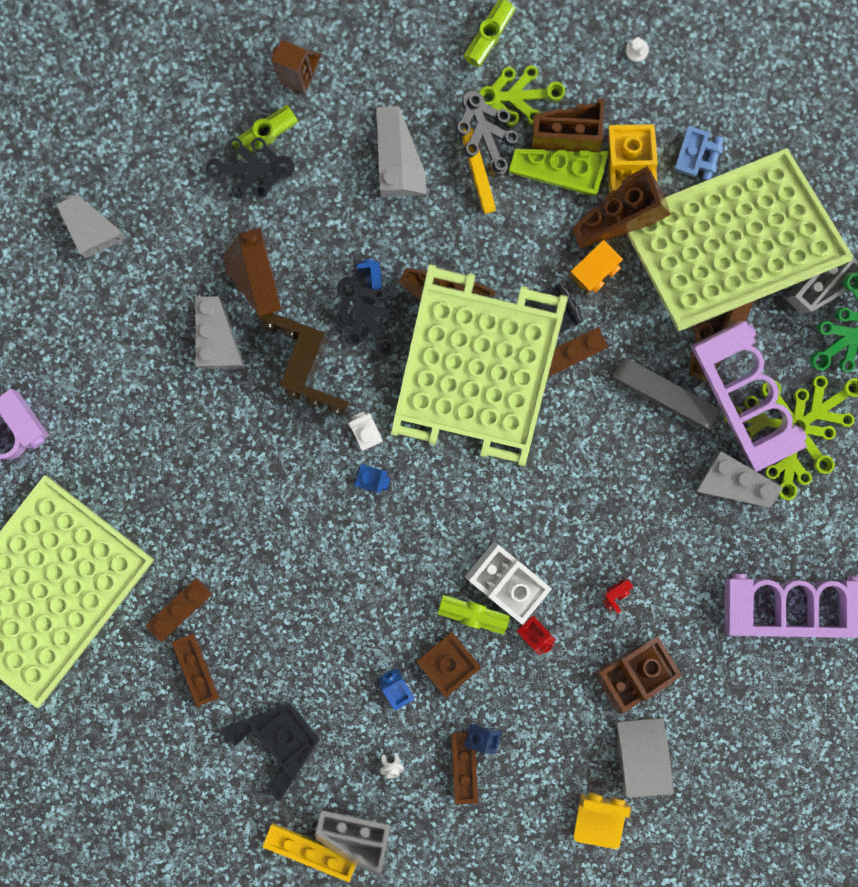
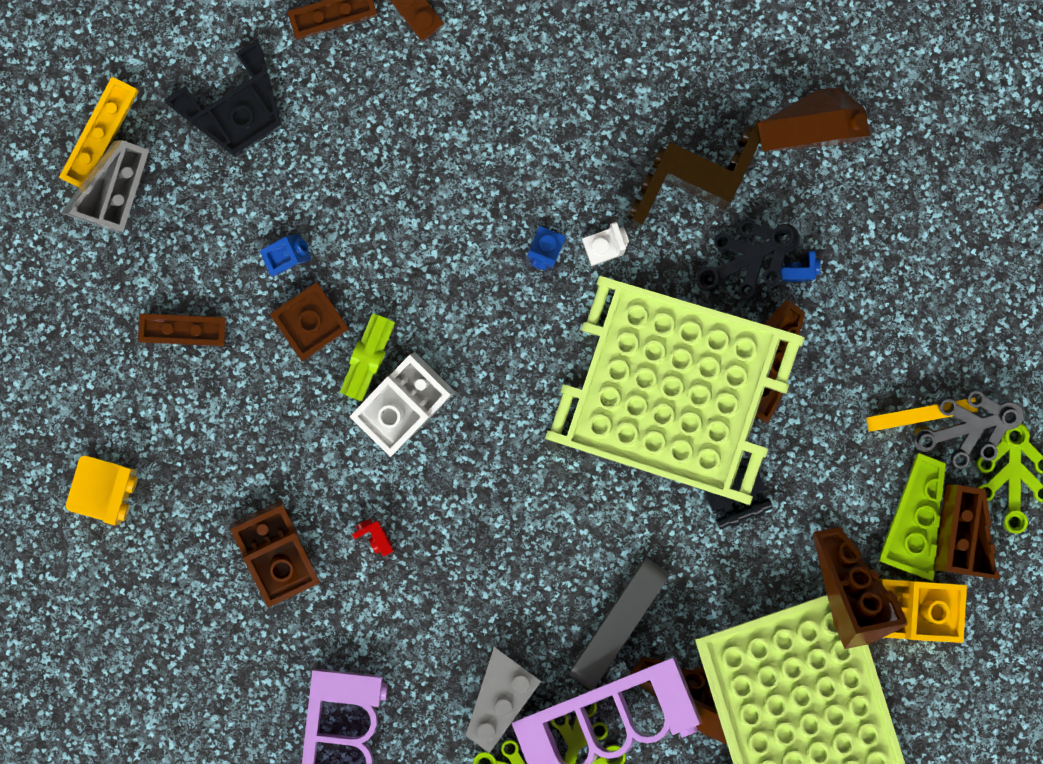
camera: 90 degrees right, 0 degrees up
light grey wedge [195,297,246,369] -> none
black plant [205,137,295,199] -> none
lime piece [232,104,299,159] -> none
light grey wedge [377,106,426,197] -> none
white plate [380,753,404,778] -> none
dark blue bracket [465,724,502,754] -> none
red bracket [517,615,556,655] -> none
reddish brown plate [547,327,608,378] -> none
light orange hinge [568,240,623,295] -> none
light grey slope [616,718,674,798] -> none
medium blue plate [673,126,724,181] -> none

